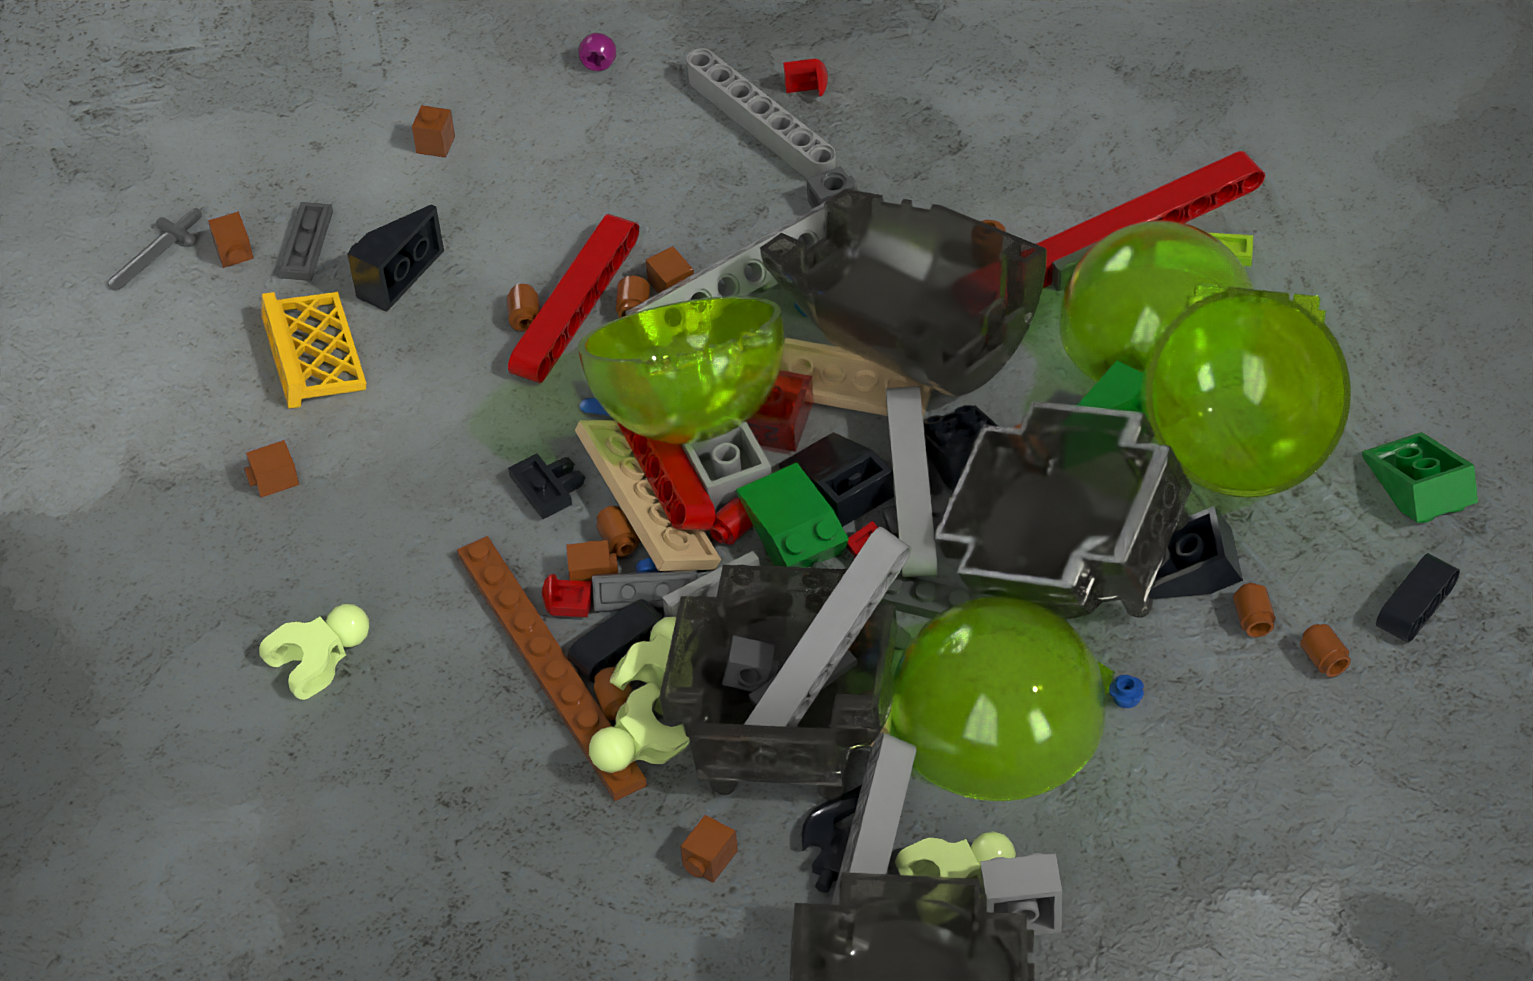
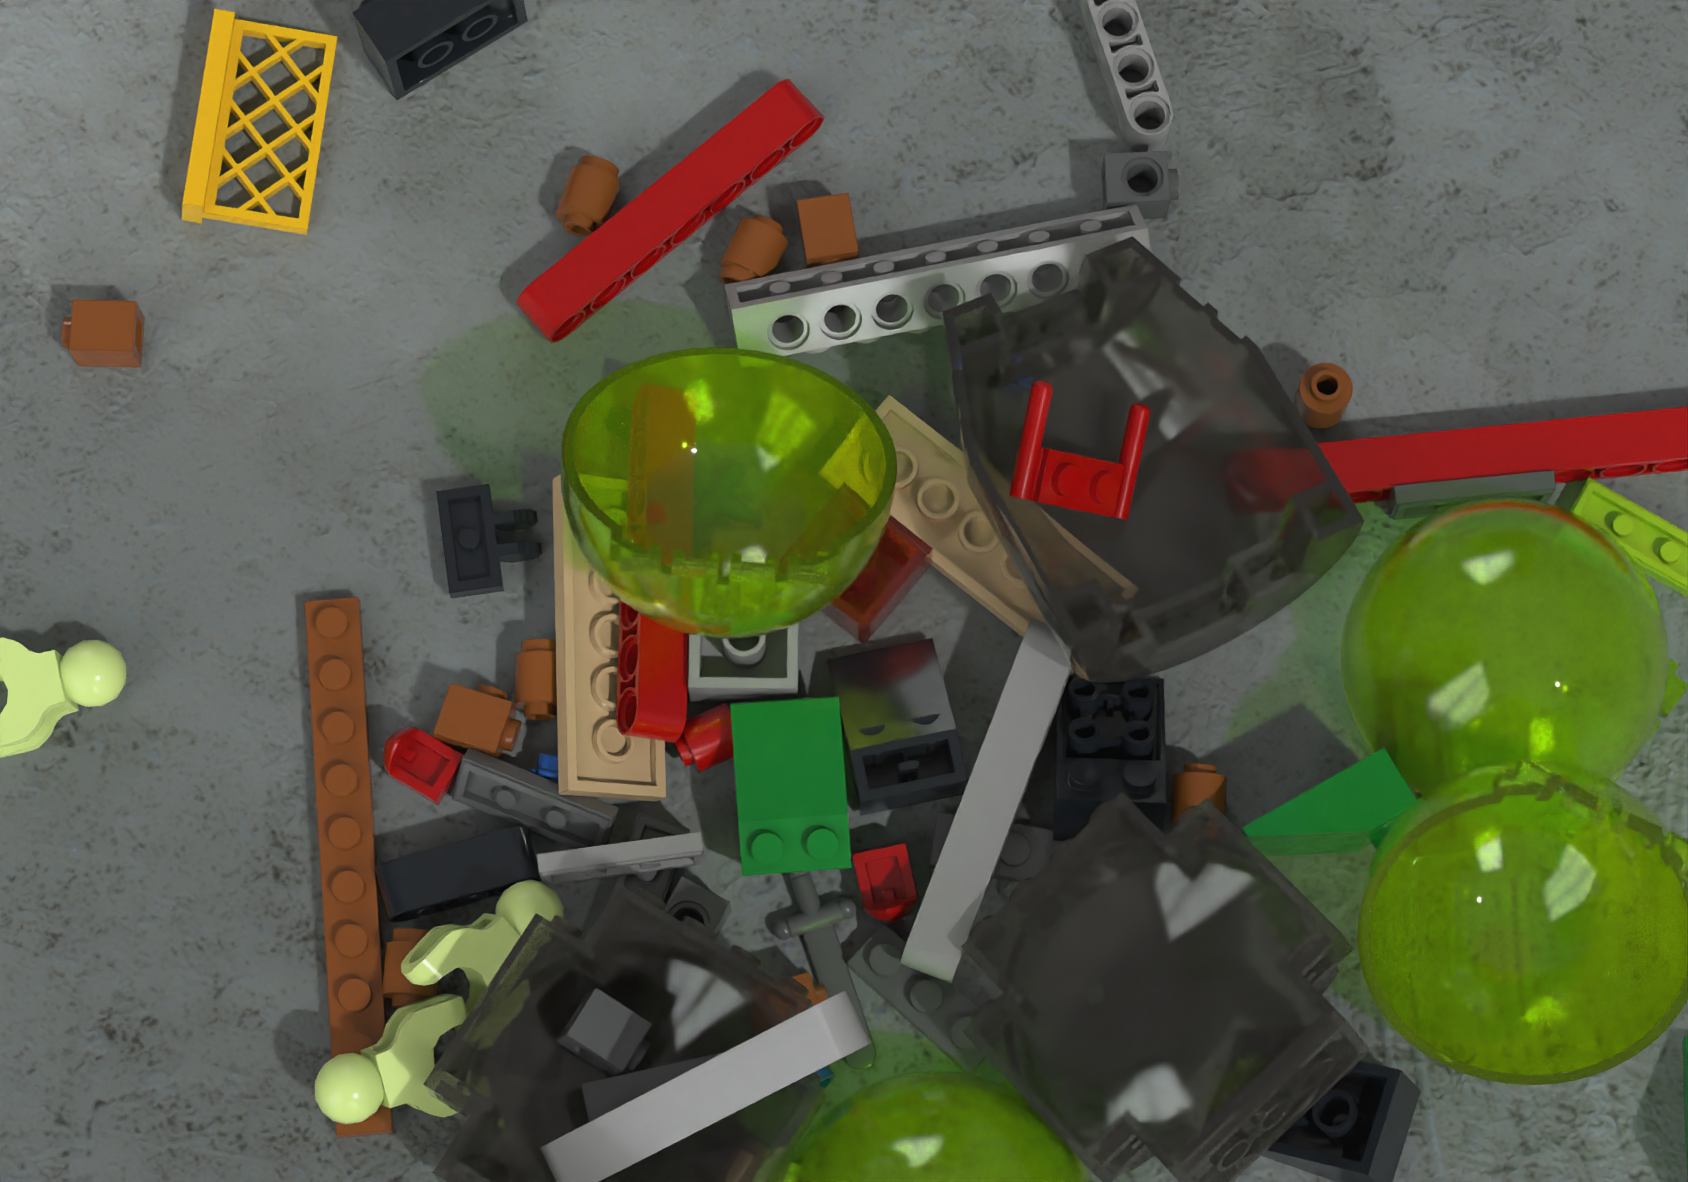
camera: 20 degrees right, 25 degrees up
none -> red plate [1008,380,1150,520]

